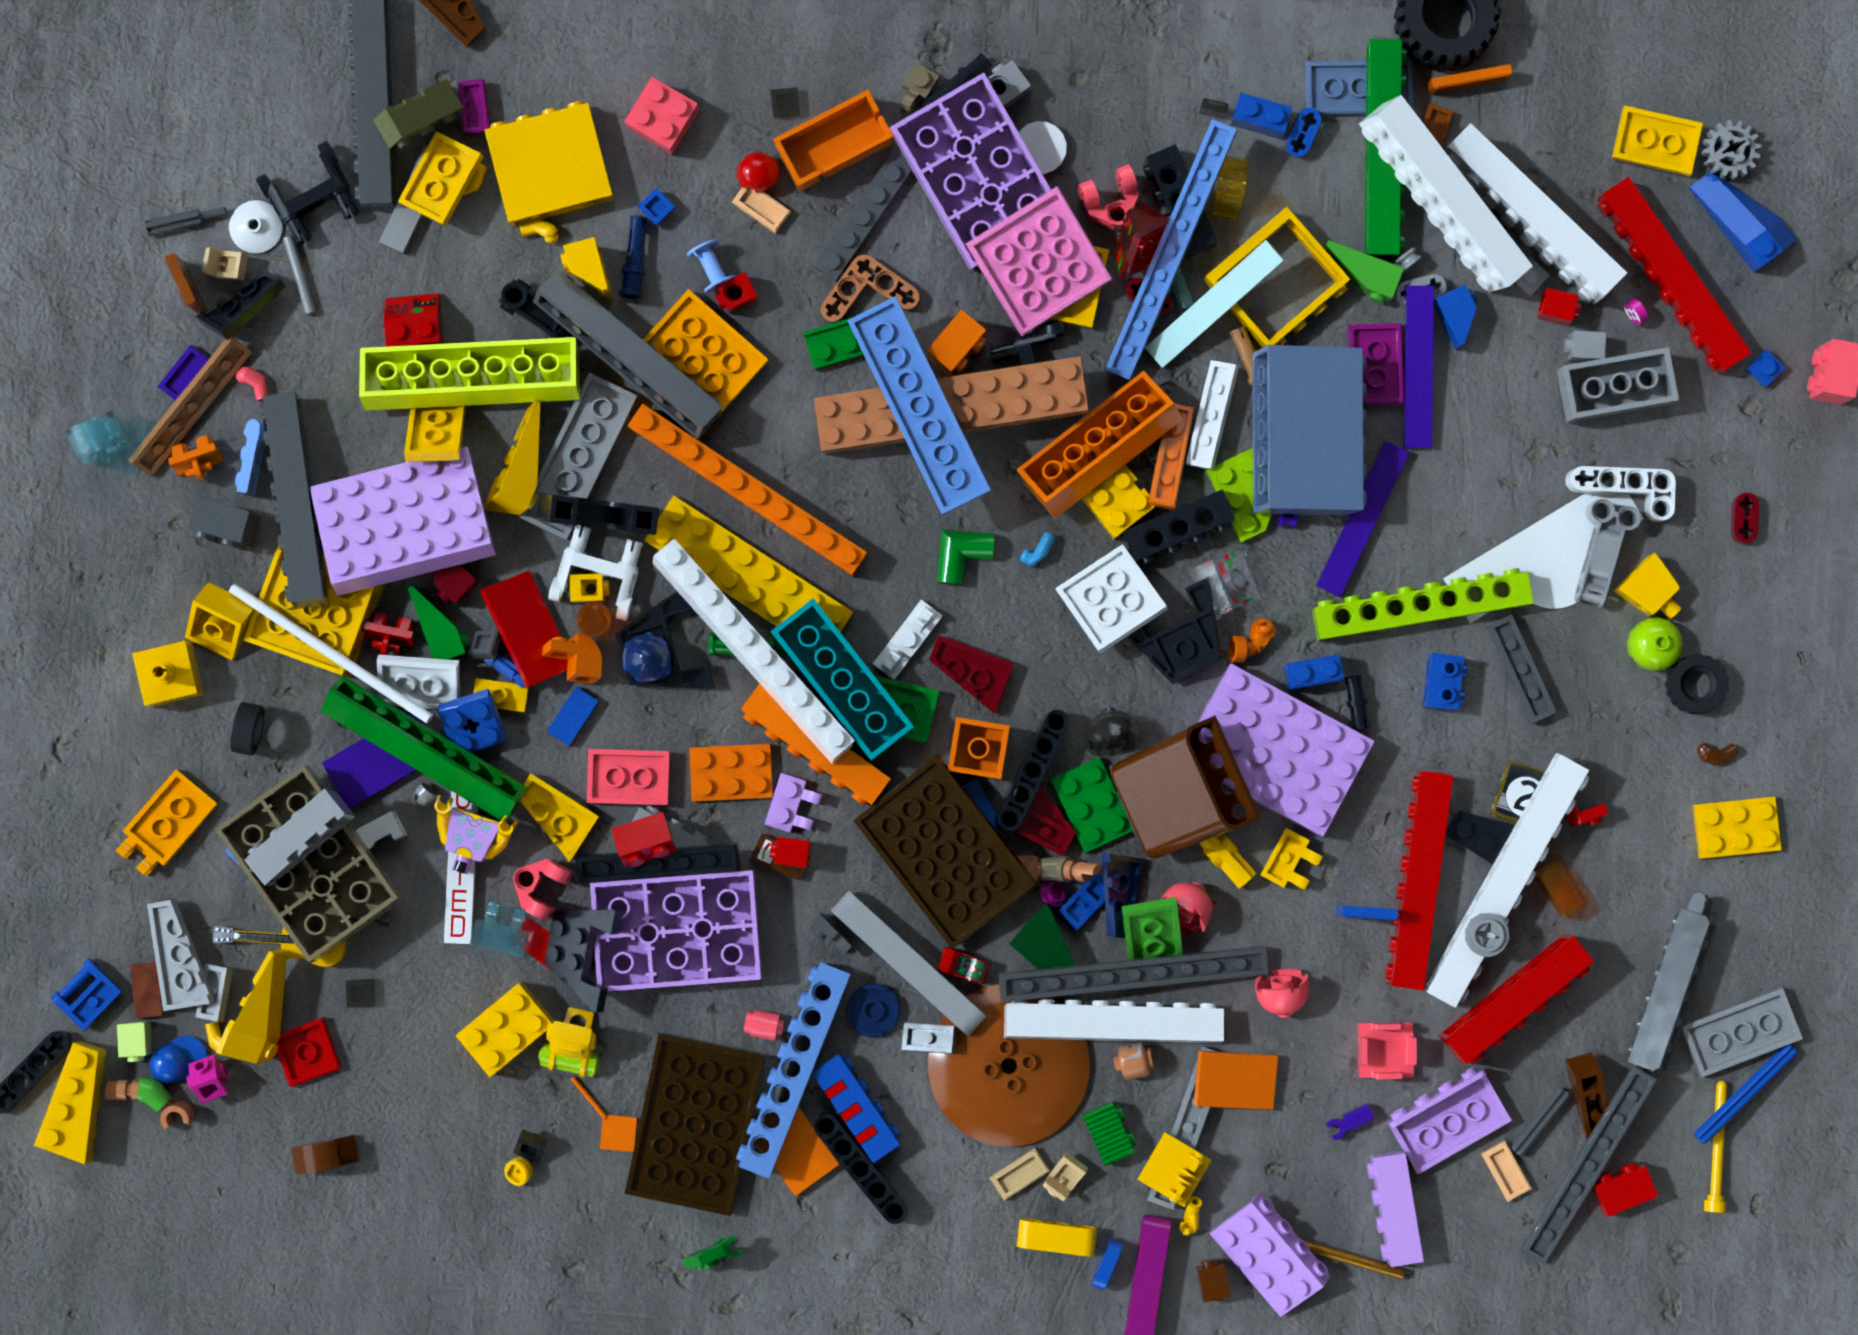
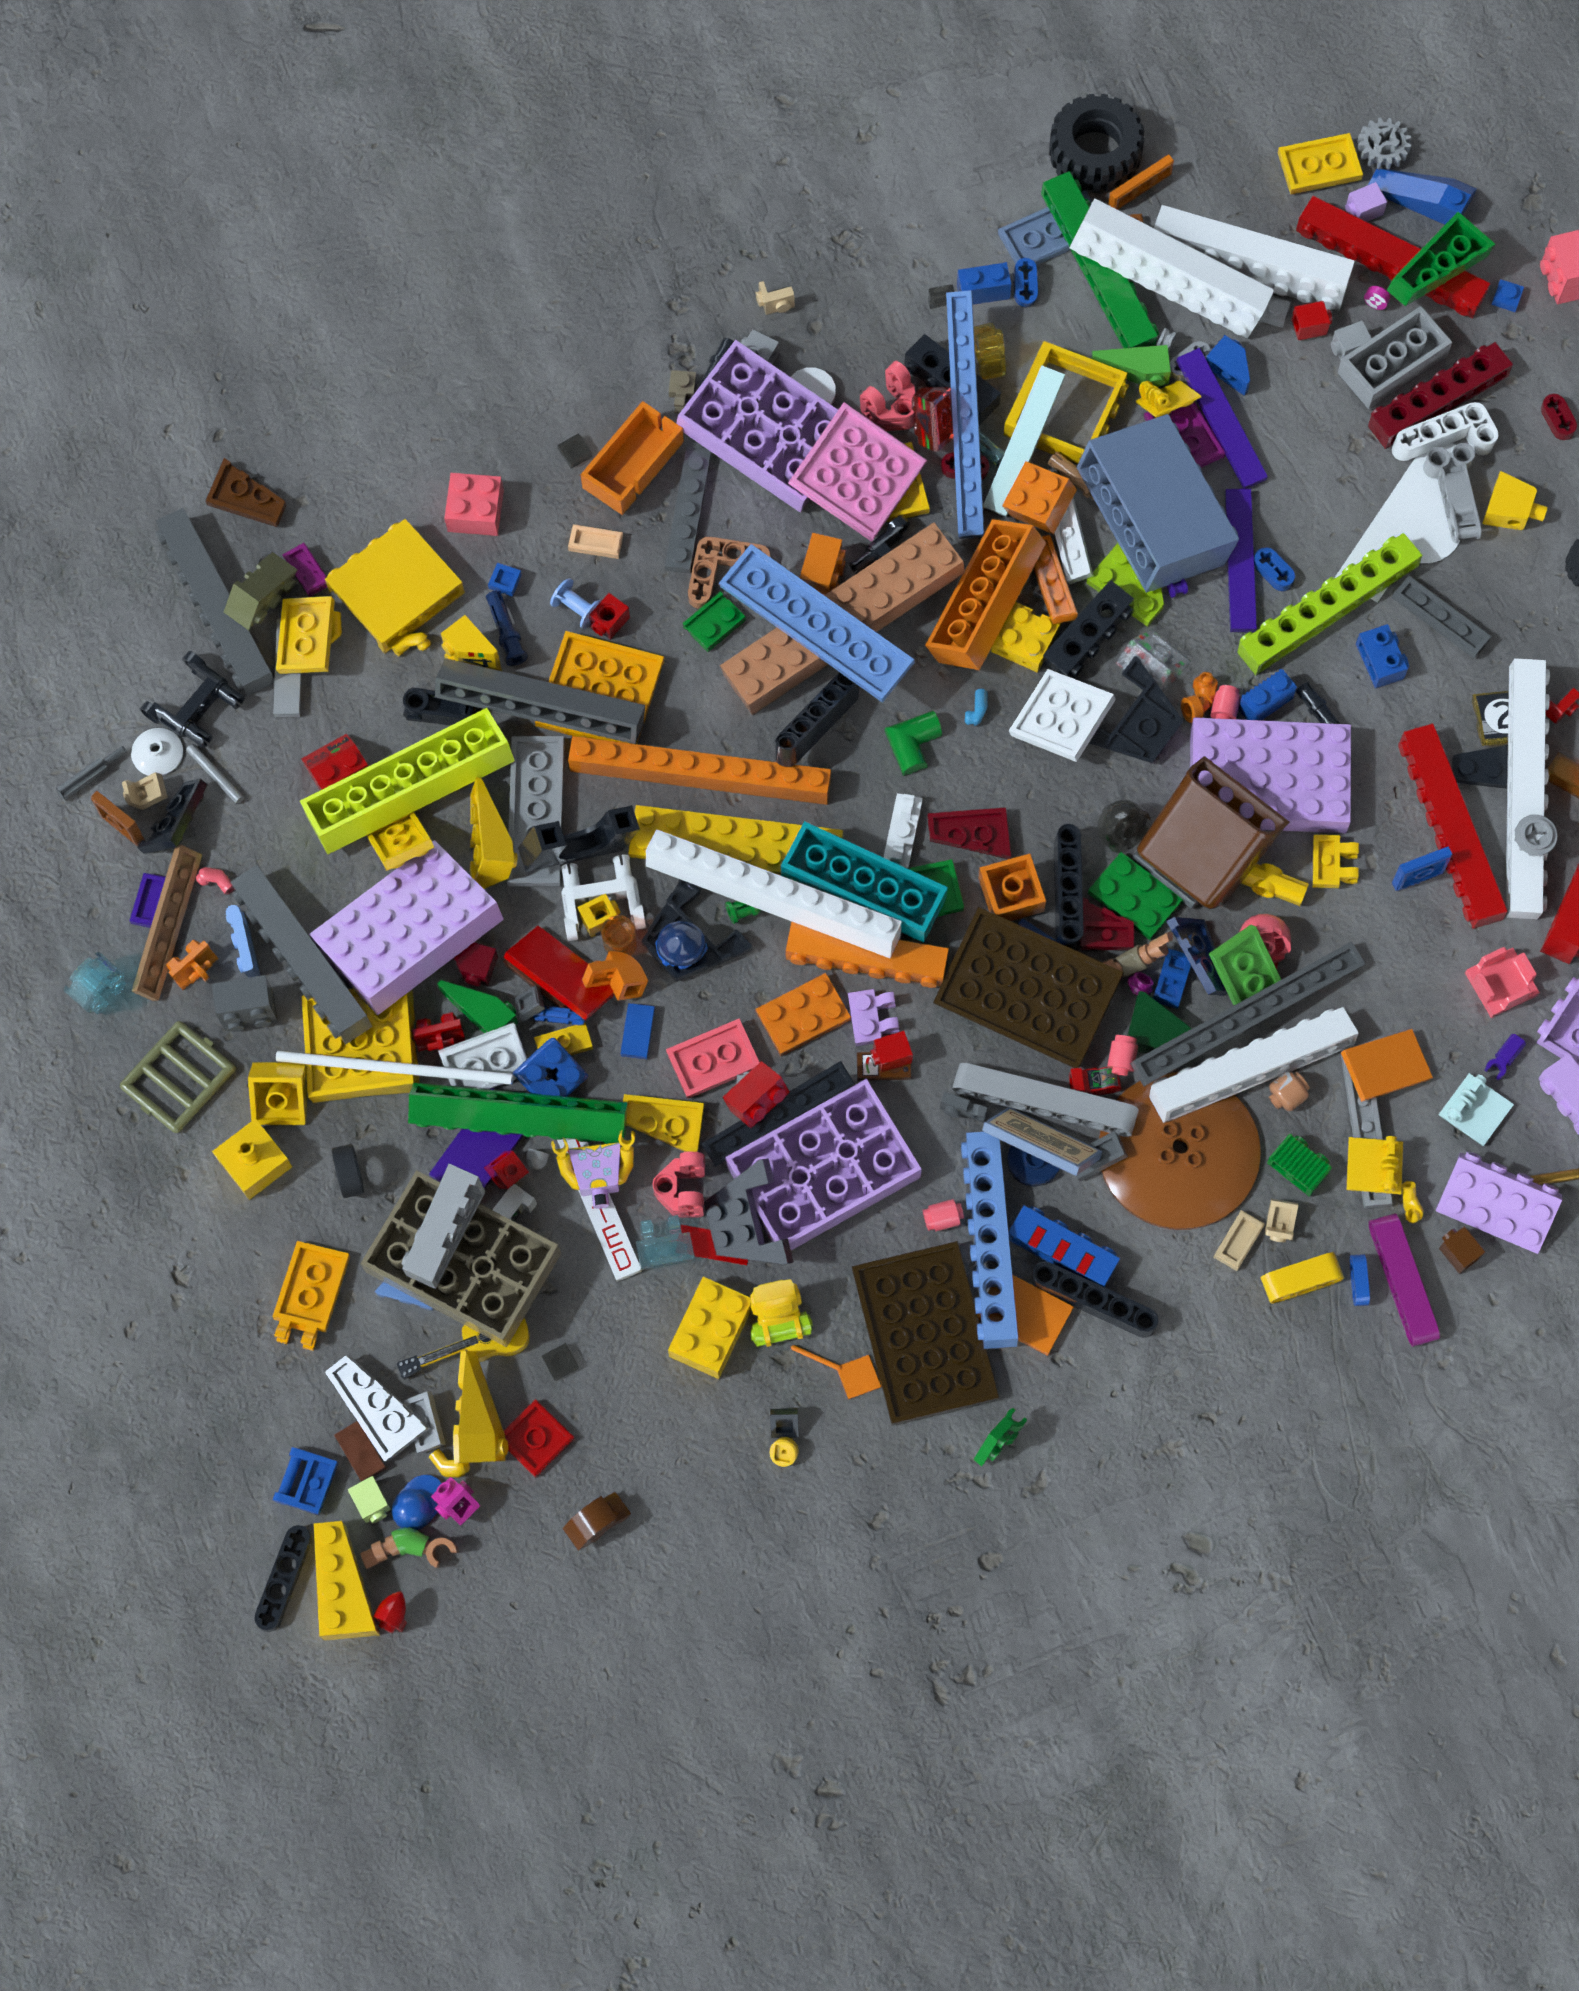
camera: 25 degrees left, 15 degrees down
red hair [736,152,780,193] -> none
coral cylinder [1254,968,1309,1018] -> none
lime cylinder [1627,617,1683,671] -> none
none -> olive bar [120,1021,236,1133]
none -> red plate [373,1591,407,1634]
none -> red brick [484,1151,529,1189]
none -> tan bracket [755,281,795,315]
none -> black beam [775,672,859,767]
none -> tile [982,1107,1102,1176]
none -> orange brick [1002,461,1077,534]
none -> coral brick [1107,1035,1138,1076]
none -> yellow hinge [1135,380,1201,418]
none -> coral brick [1210,685,1241,719]
none -> blue beam [1254,547,1295,591]
none -> lavender brick [1345,182,1387,222]
none -> dark red brick [1368,342,1513,449]
none -> green wedge [1387,212,1496,306]
none -> light aqua hinge [1439,1073,1514,1146]

